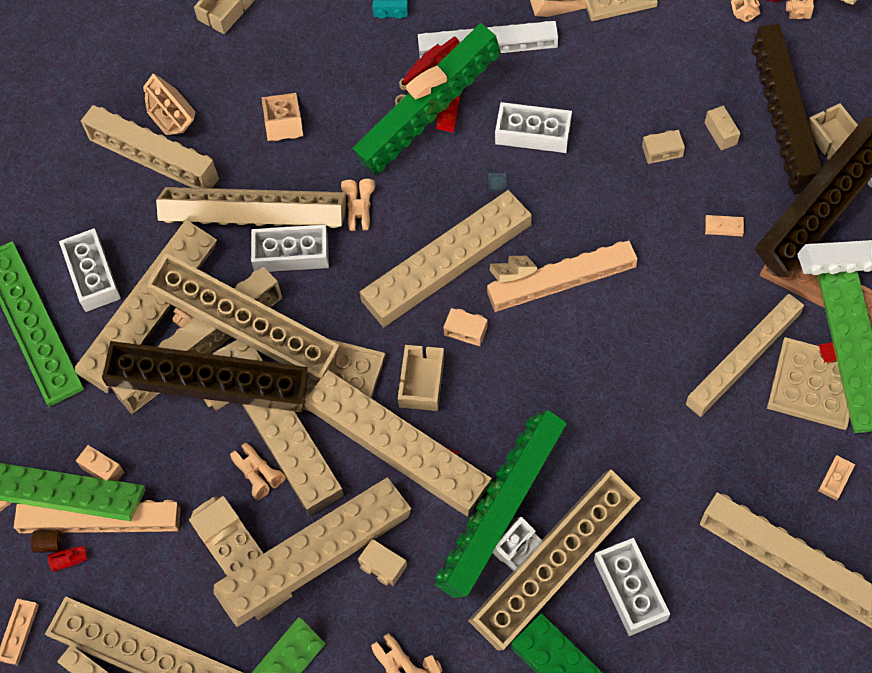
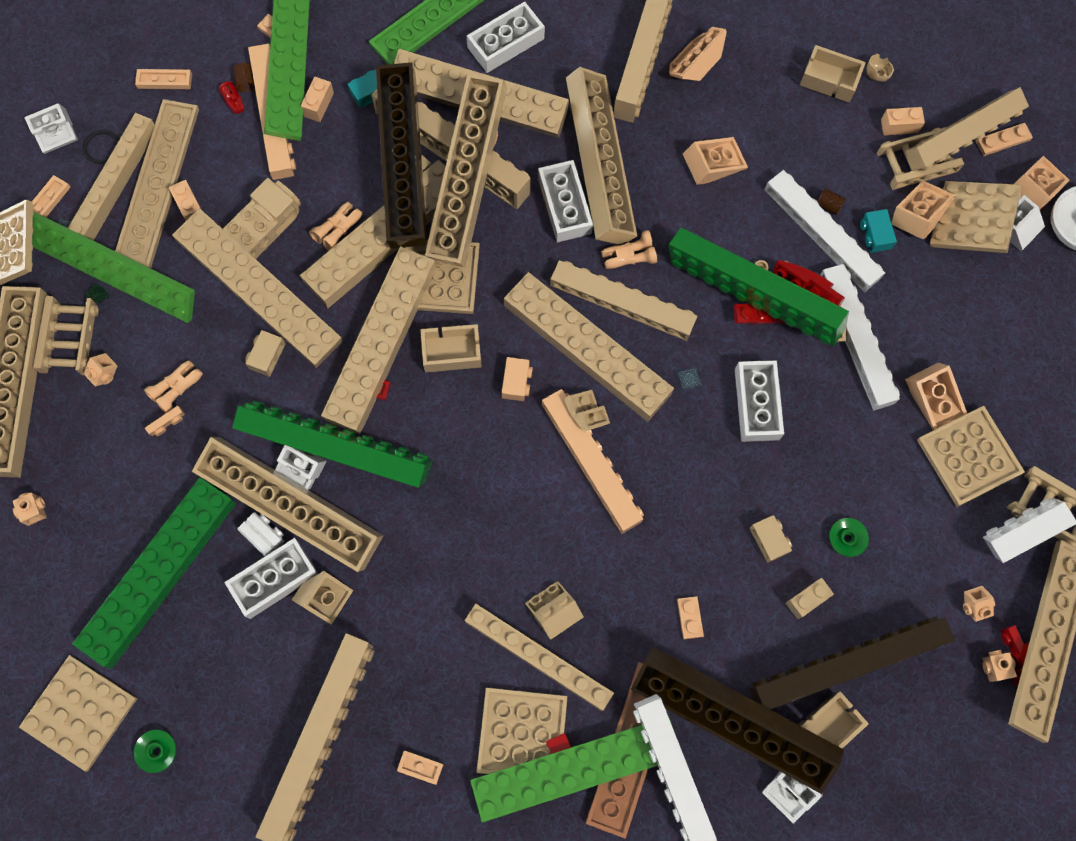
camera: 70 degrees right, 10 degrees up
light nougat slope [406,66,447,100] -> none
none -> light nougat brick [169,180,202,221]
none -> white brick [237,512,285,556]
none -> tan slope [292,571,353,625]
none -> teal brick [347,69,377,109]
none -> tan slope [525,581,584,640]
none -> tan brick [550,260,697,341]
none -> white brick [765,170,885,293]
none -> reddish brown piece [817,188,846,215]
none -> green dish [829,518,869,557]

